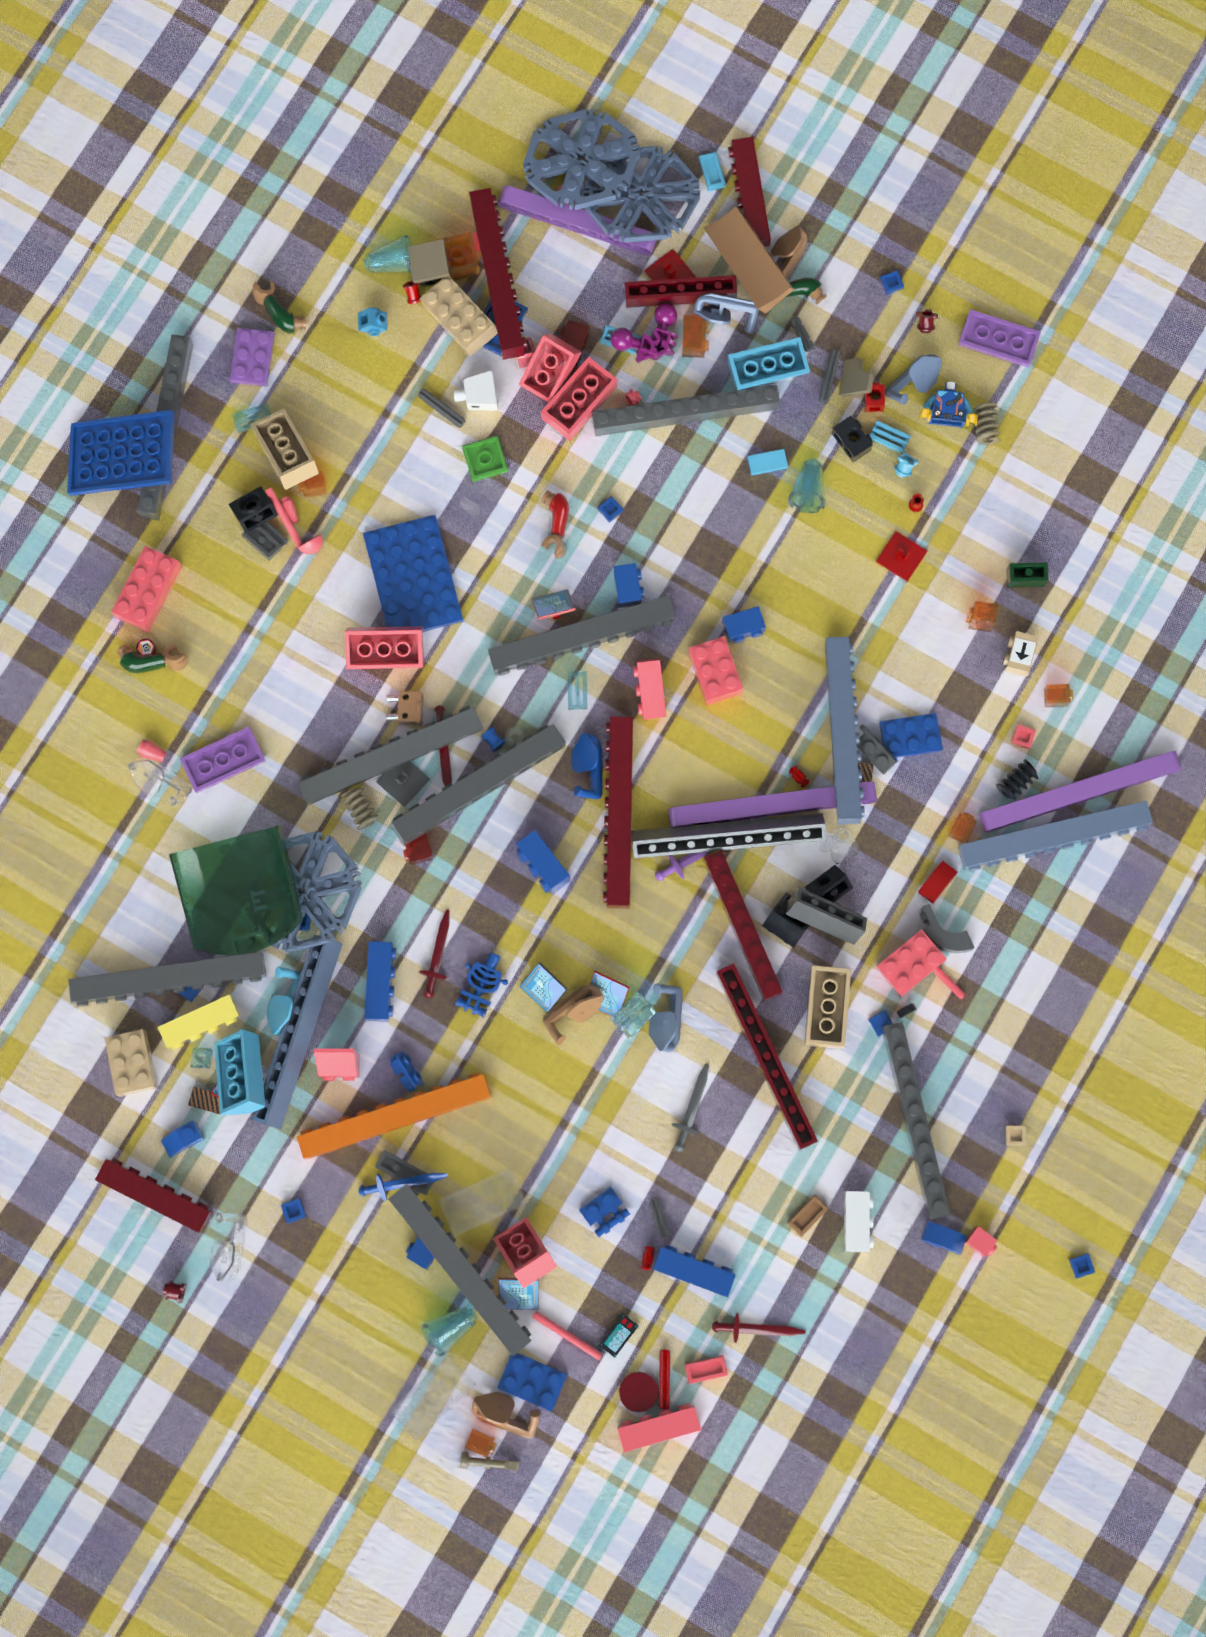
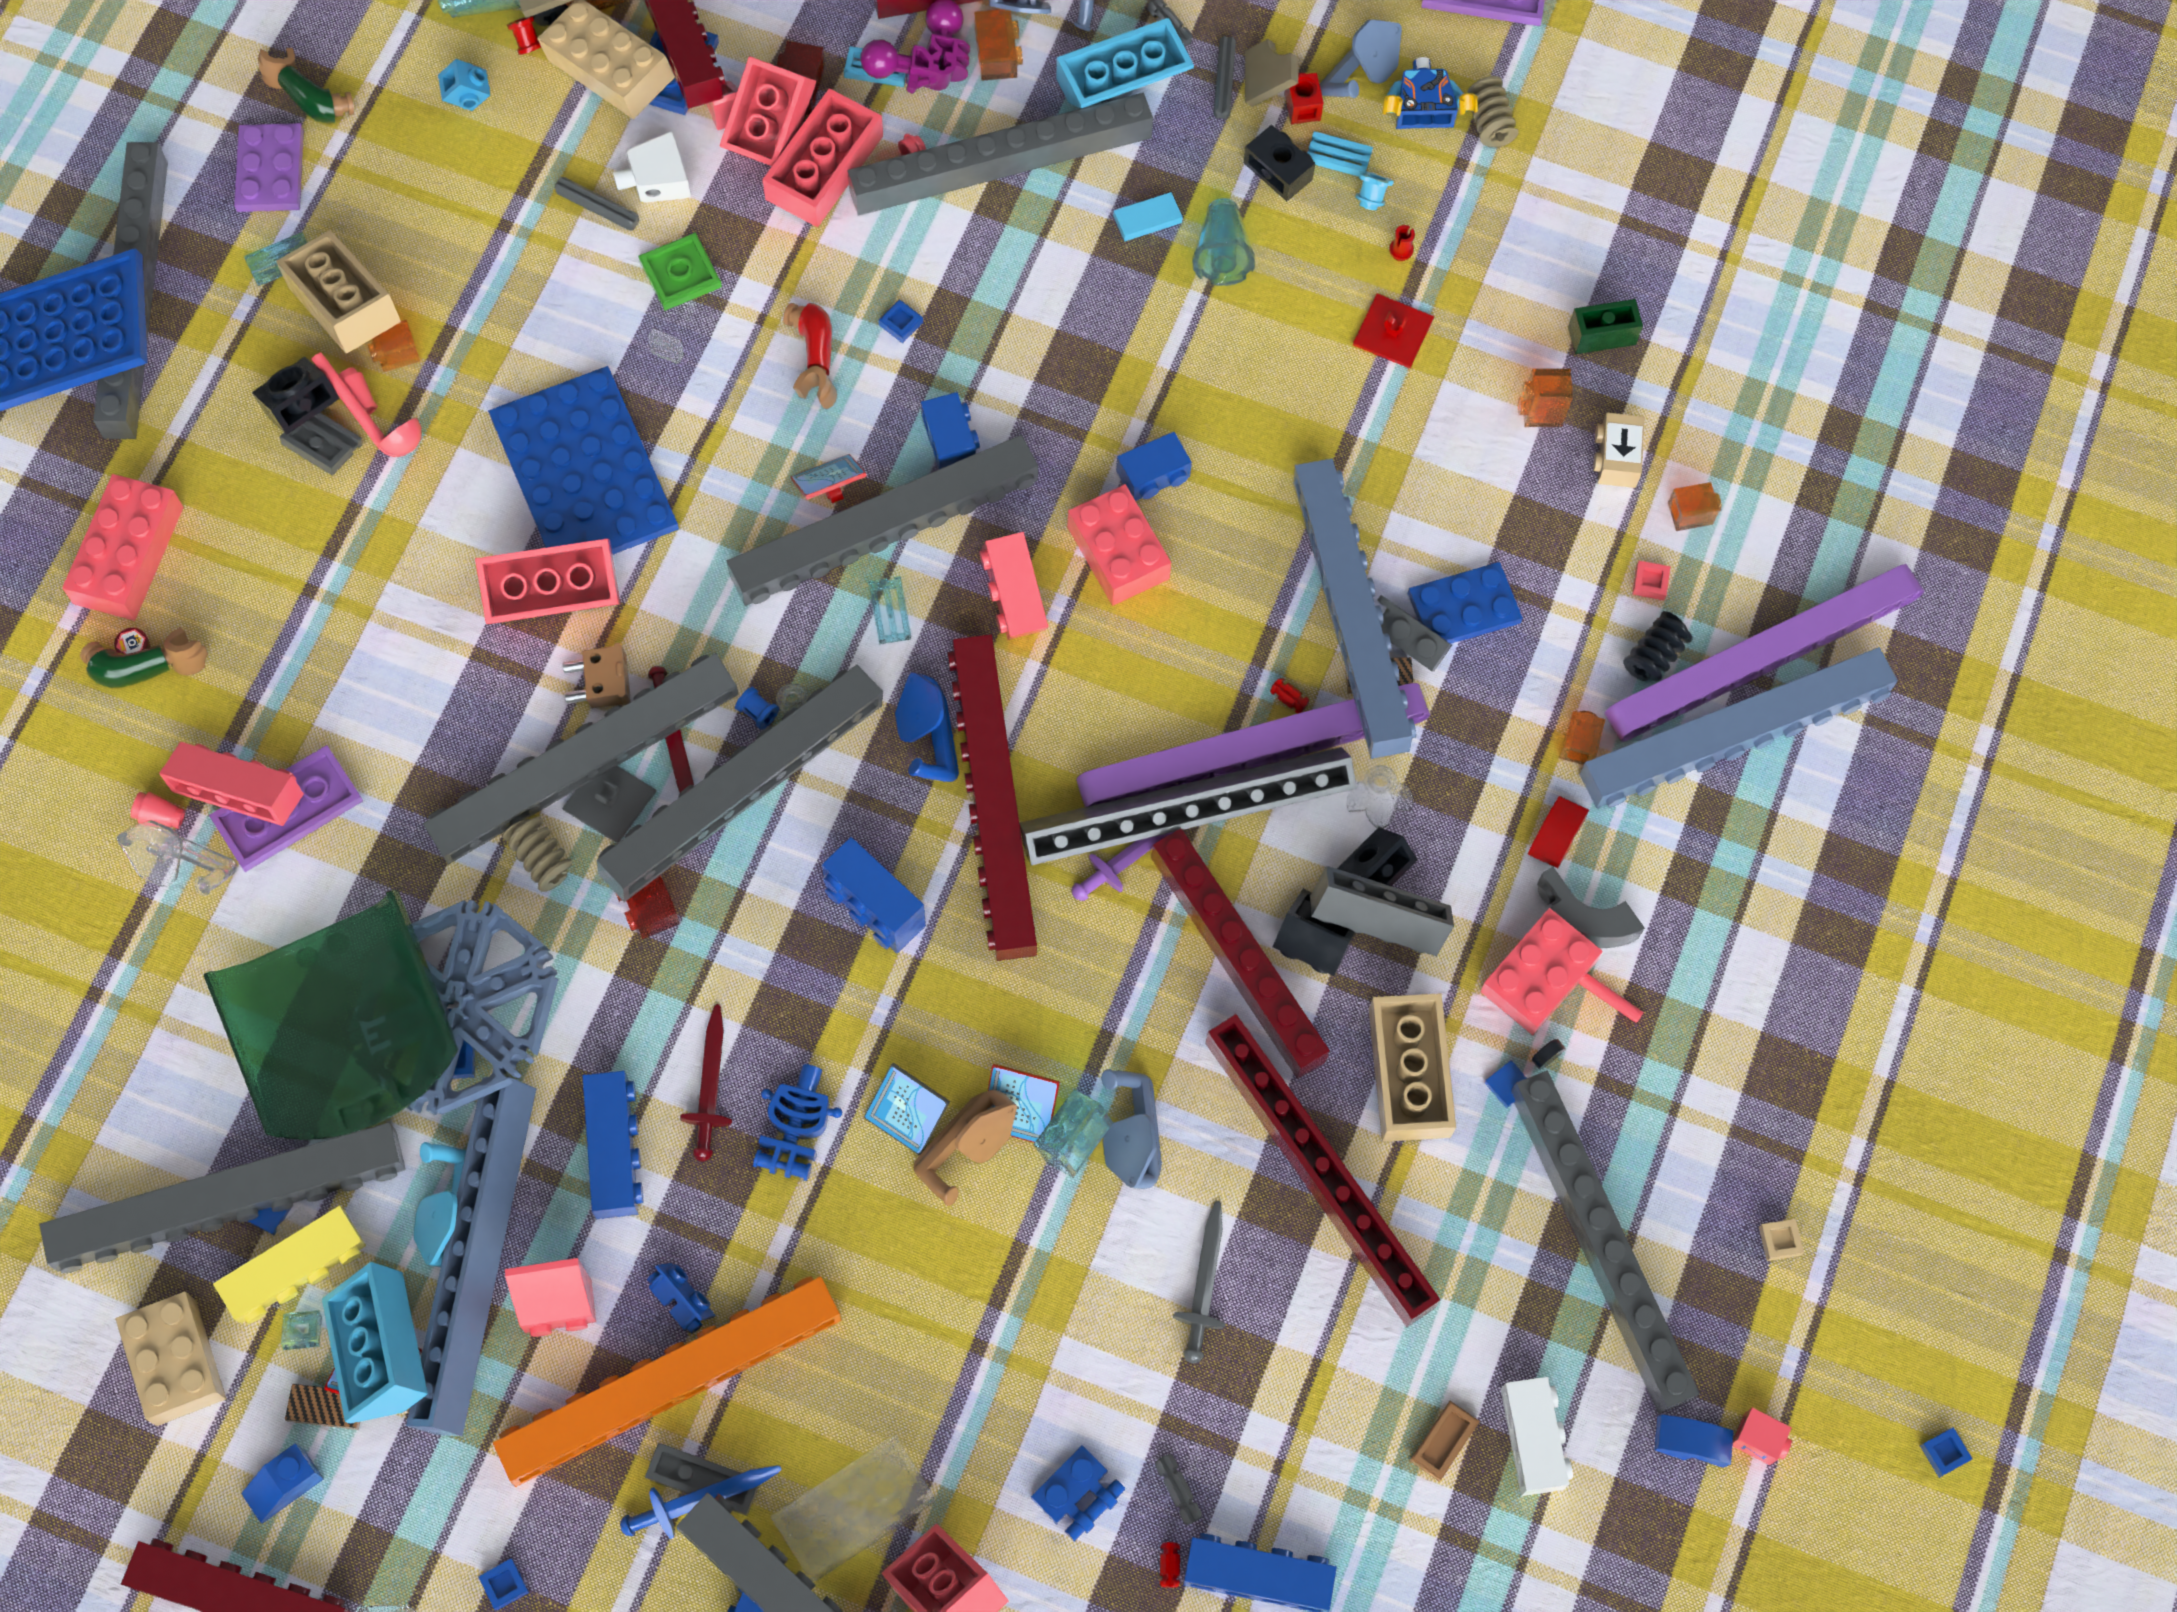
camera: 15 degrees left, 10 degrees down
none -> coral brick [159,741,304,826]

